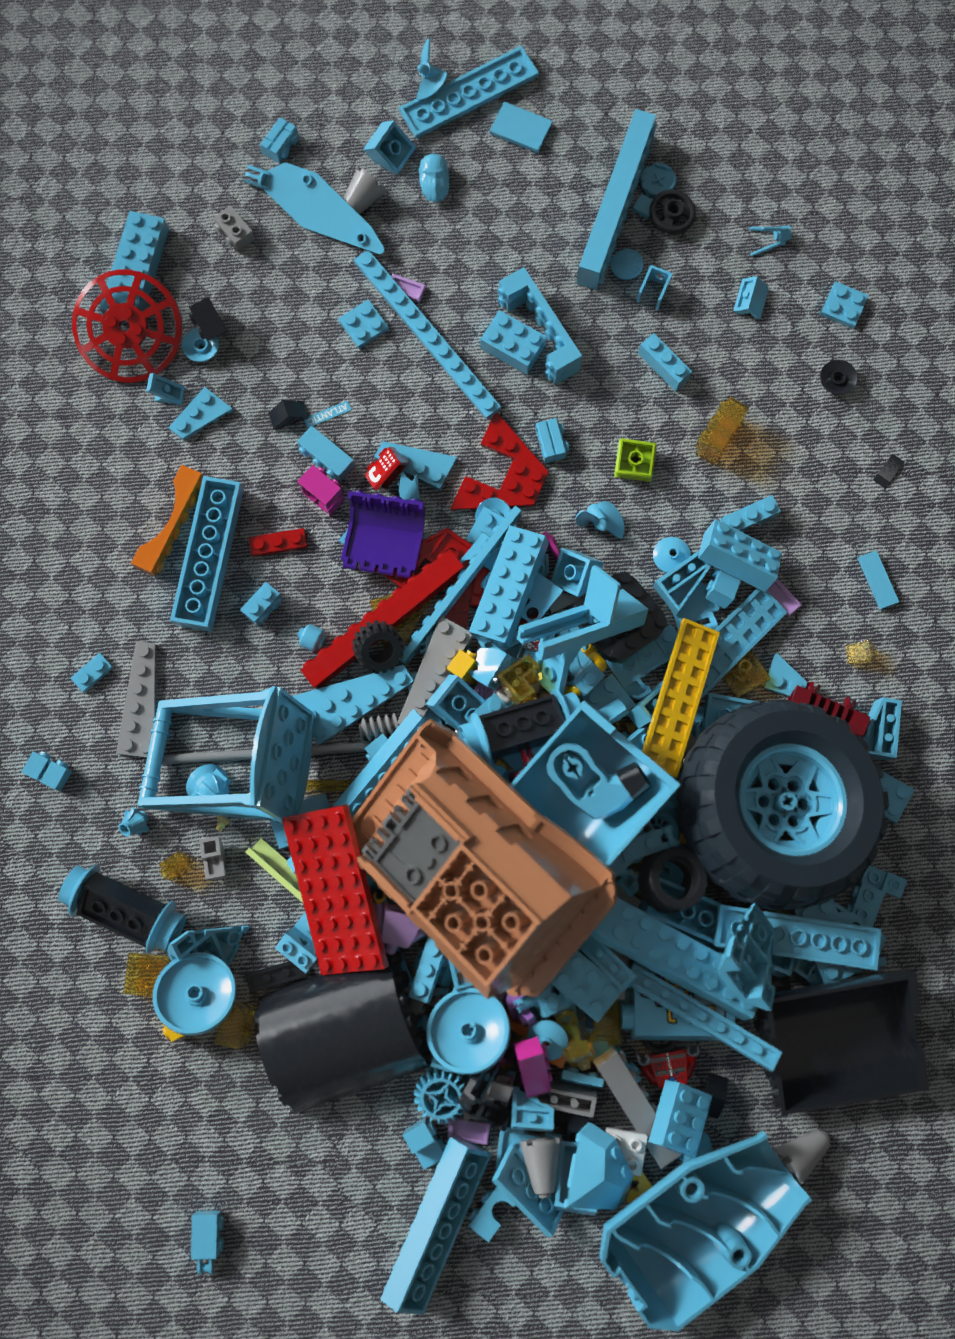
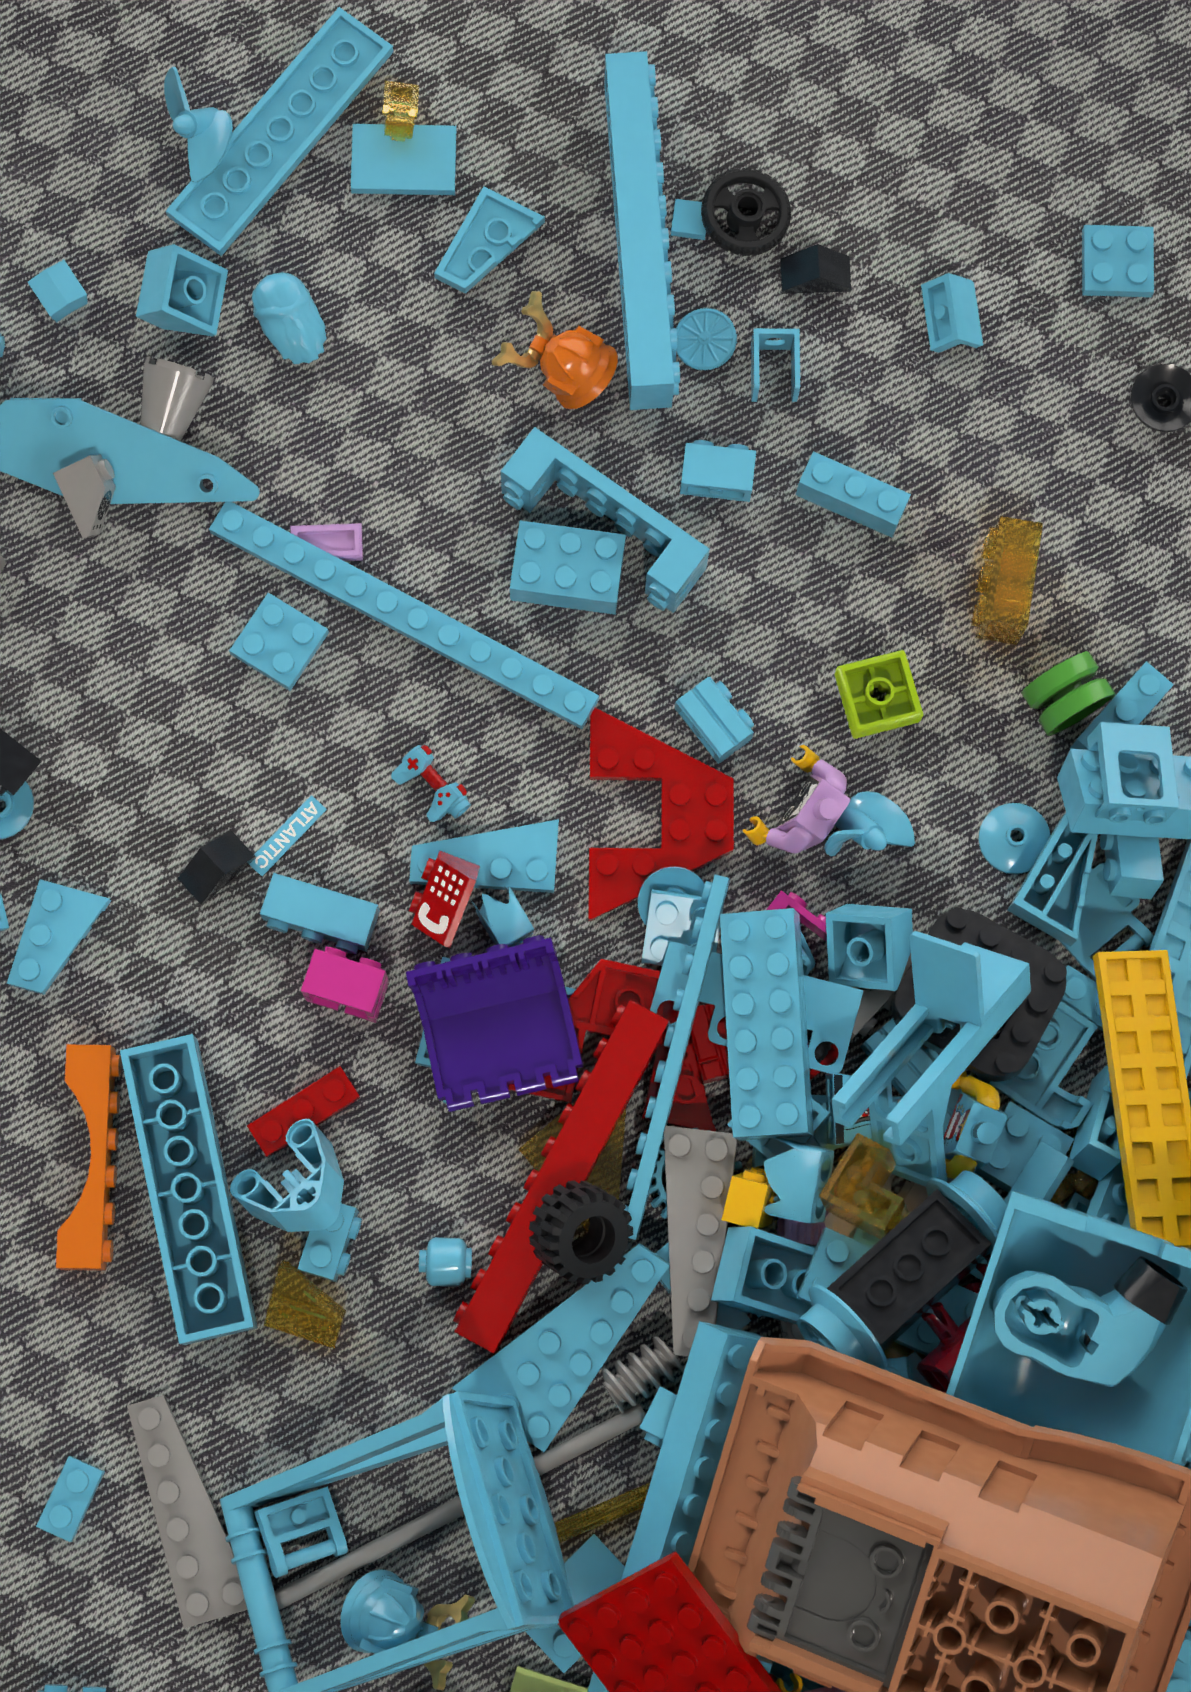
camera: 30 degrees left, 0 degrees up
medium azure tile [640,163,676,198] -> none
medium azure plant [749,225,792,257] -> none
none -> medium azure piece [28,260,87,322]
none -> light grey slope [53,455,116,539]
none -> medium azure connector [230,1119,344,1232]
none -> medium azure plate [254,1486,348,1578]
none -> clear yellow wing [264,1260,346,1348]
none -> clear yellow plate [382,80,419,142]
none -> medium azure piece [391,745,471,822]
none -> medium azure wing [434,186,545,294]
none -> orange helmet [492,291,618,409]
none -> medium azure brick [680,440,756,502]
none -> lavender torso [742,745,851,854]
none -> black slope [780,244,851,294]
none -> bright green wheel [1021,651,1116,736]
none -> medium azure window [1087,722,1179,825]

